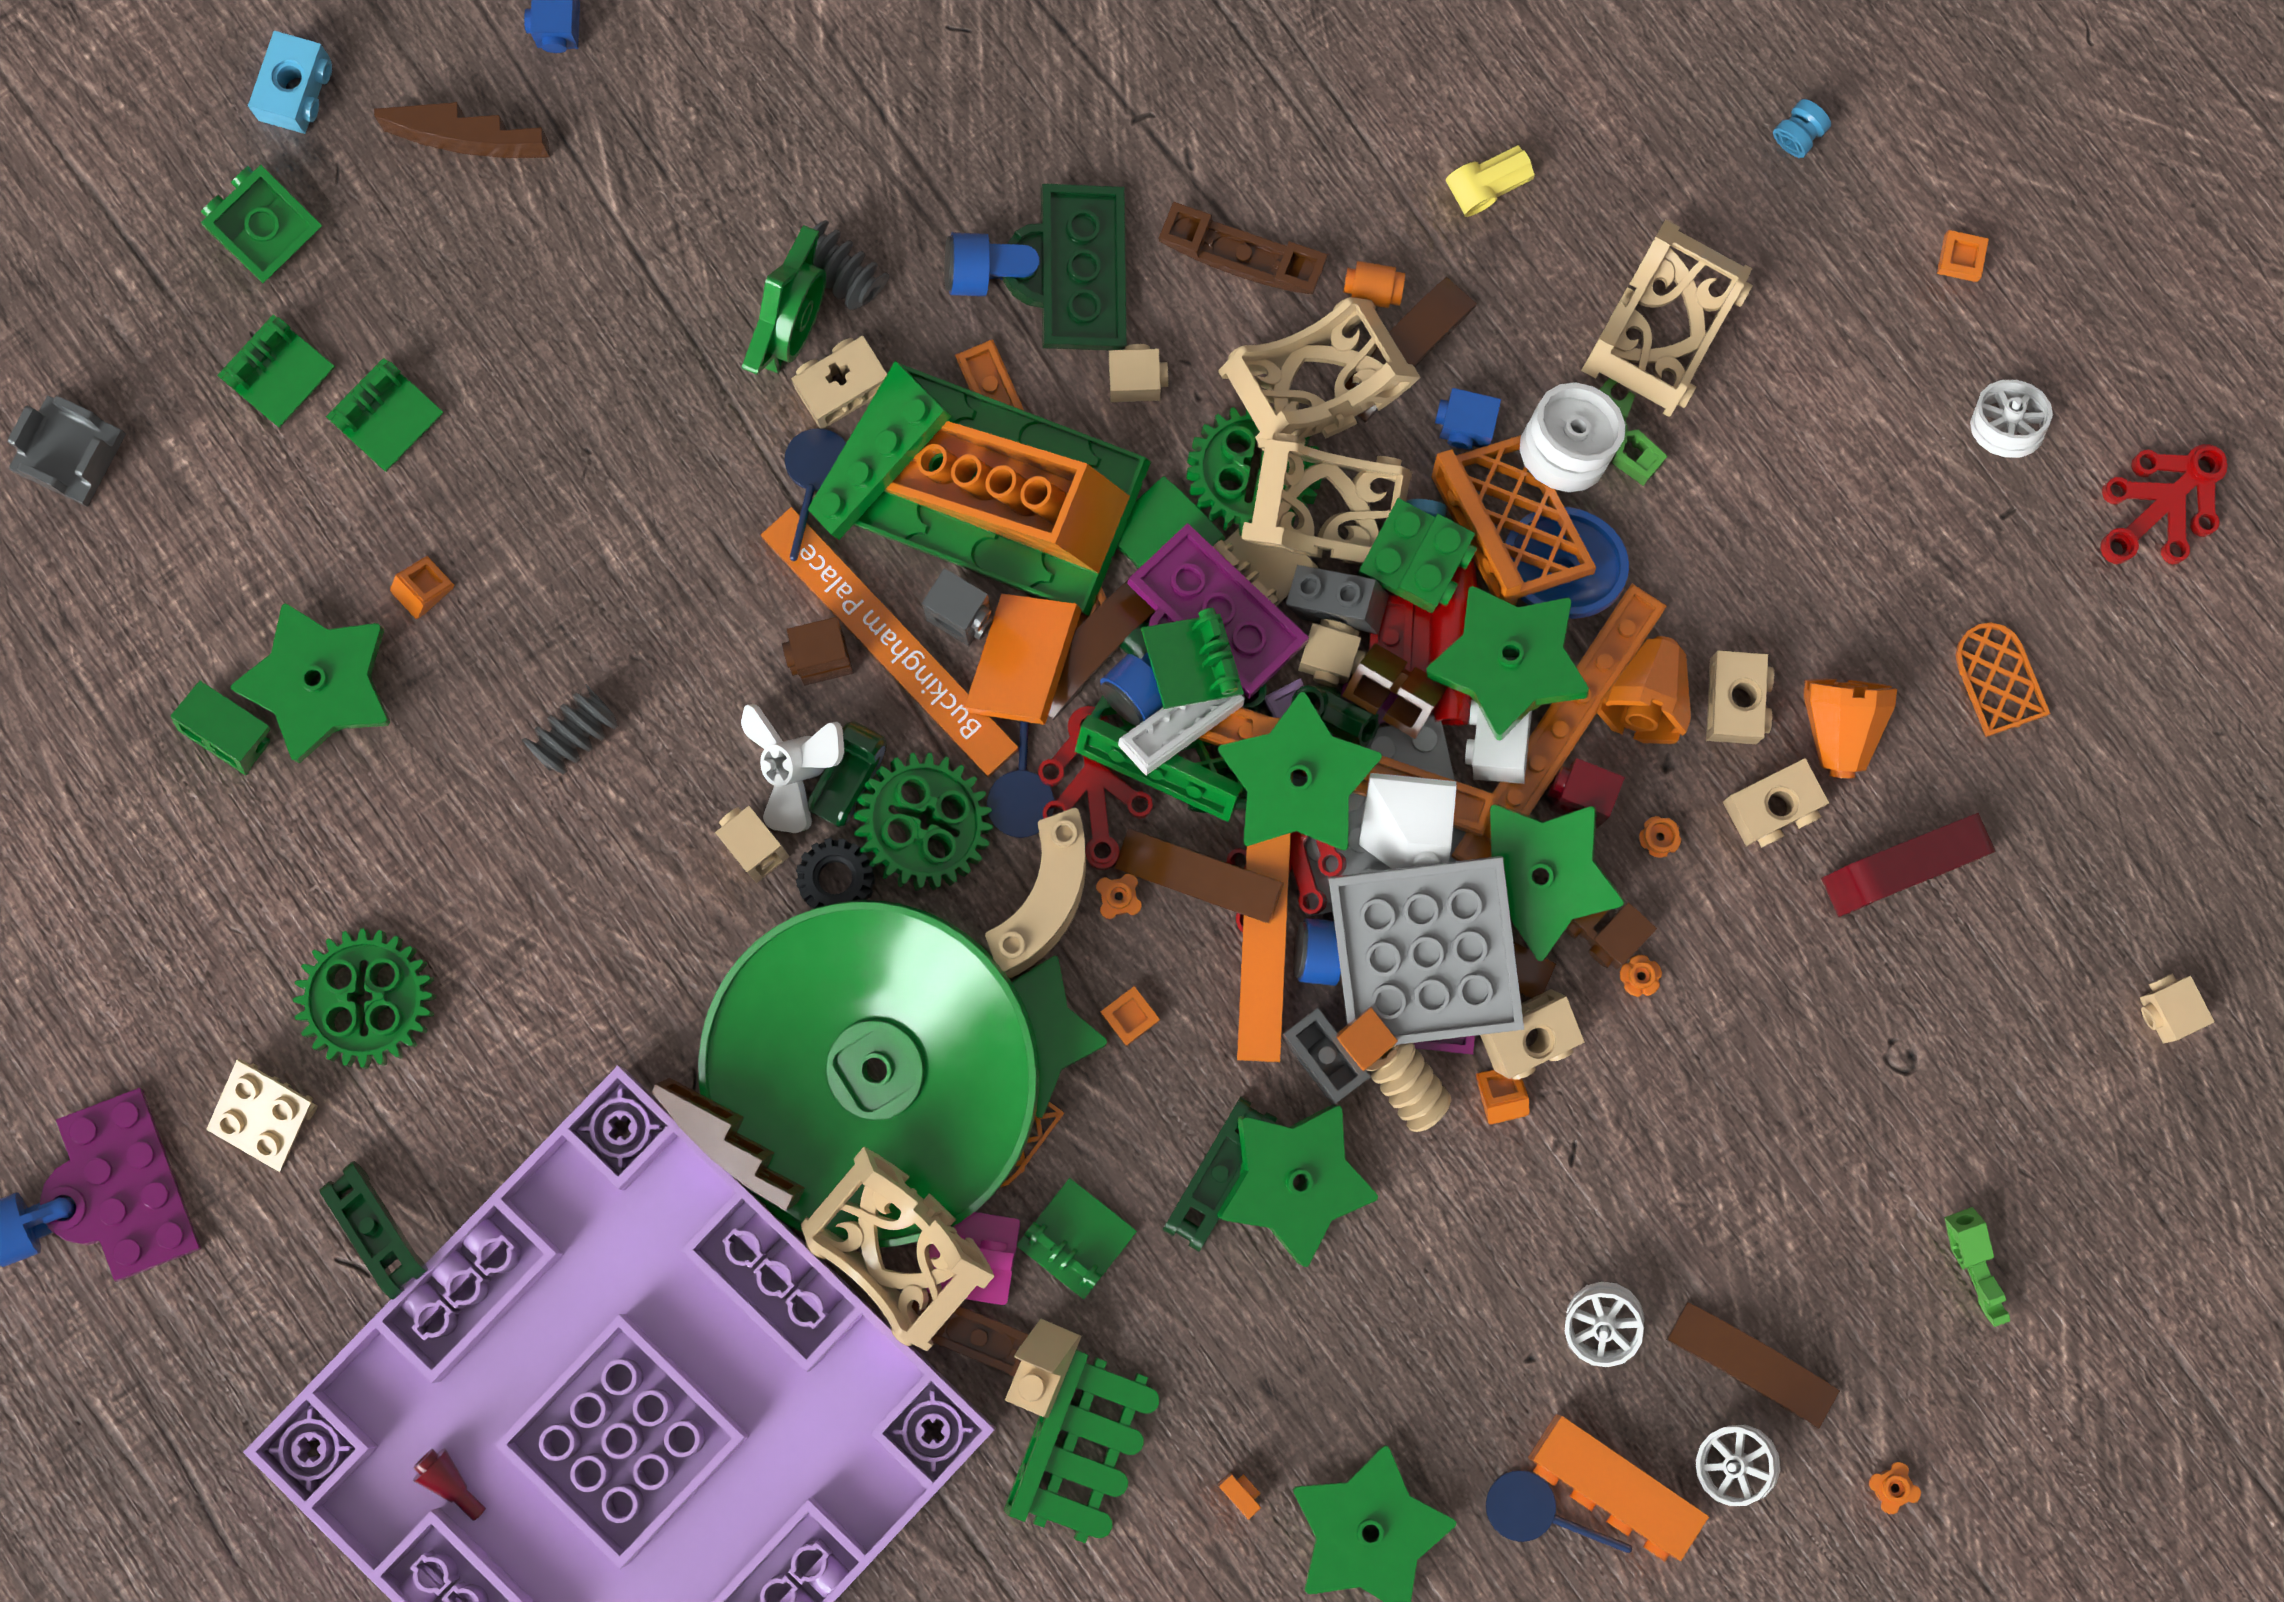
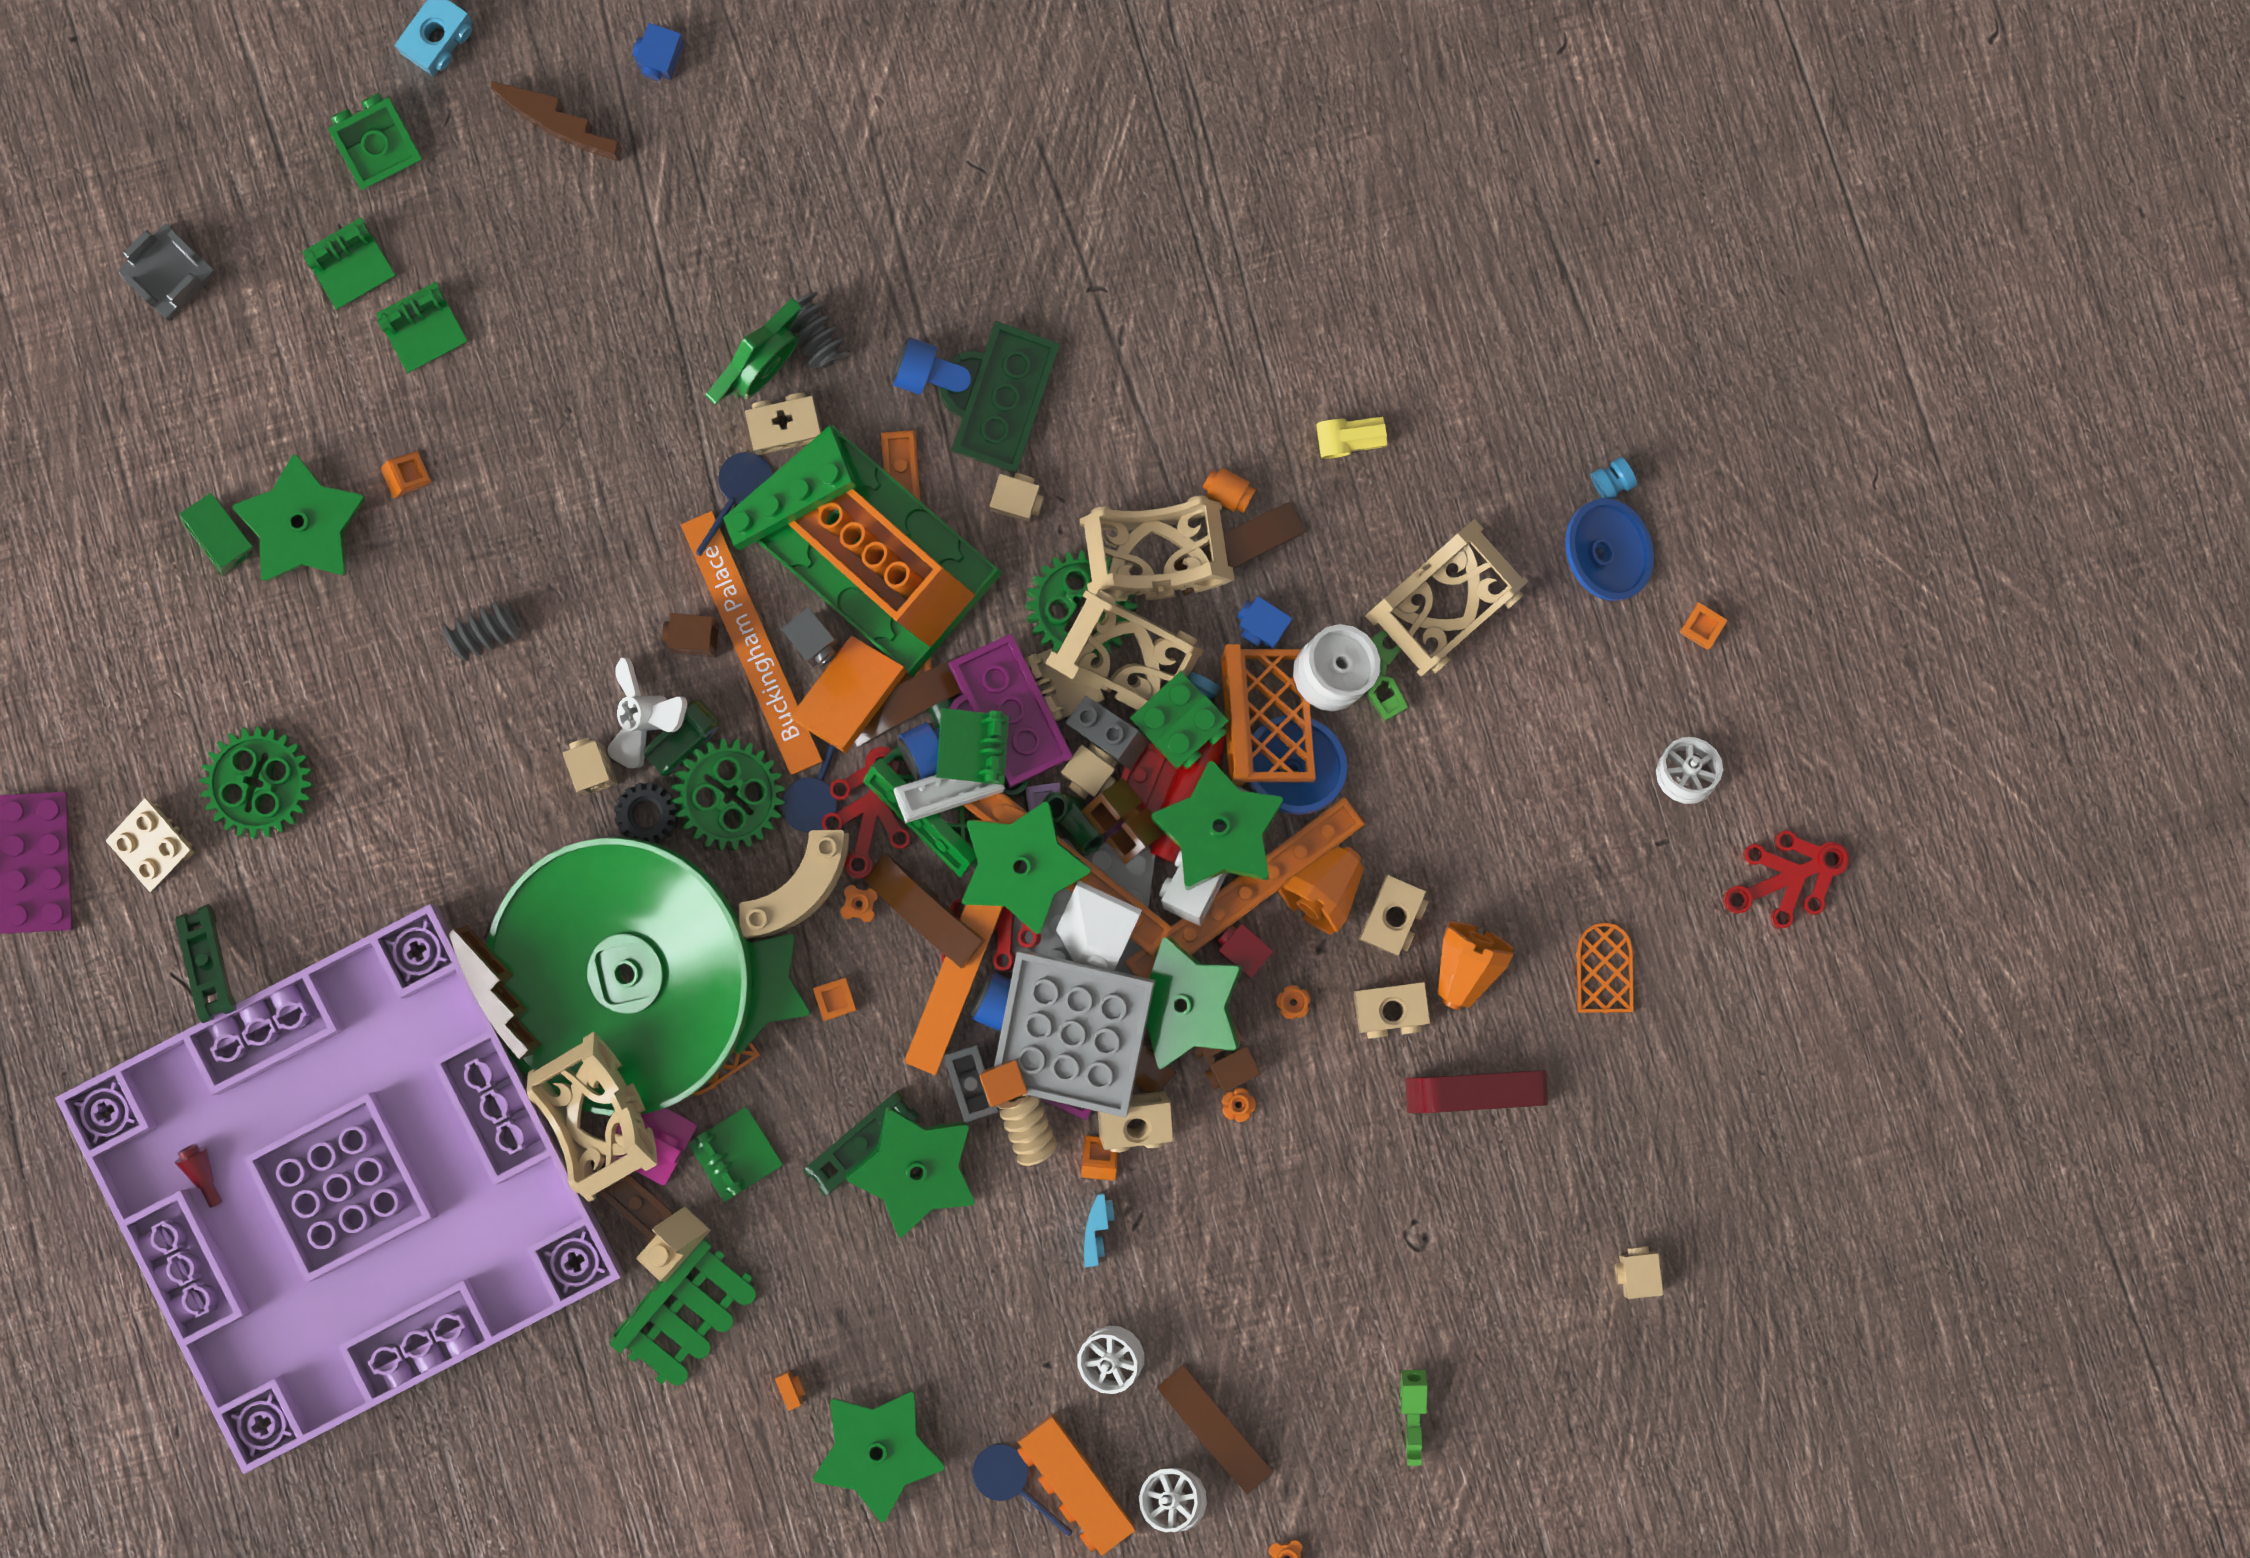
camera: 20 degrees right, 5 degrees up
green slope [1117,476,1225,570] -> none
reddish brown slope [1158,202,1328,294] -> none
none -> medium azure slope [1084,1193,1115,1267]
none -> blue dish [1565,498,1654,601]

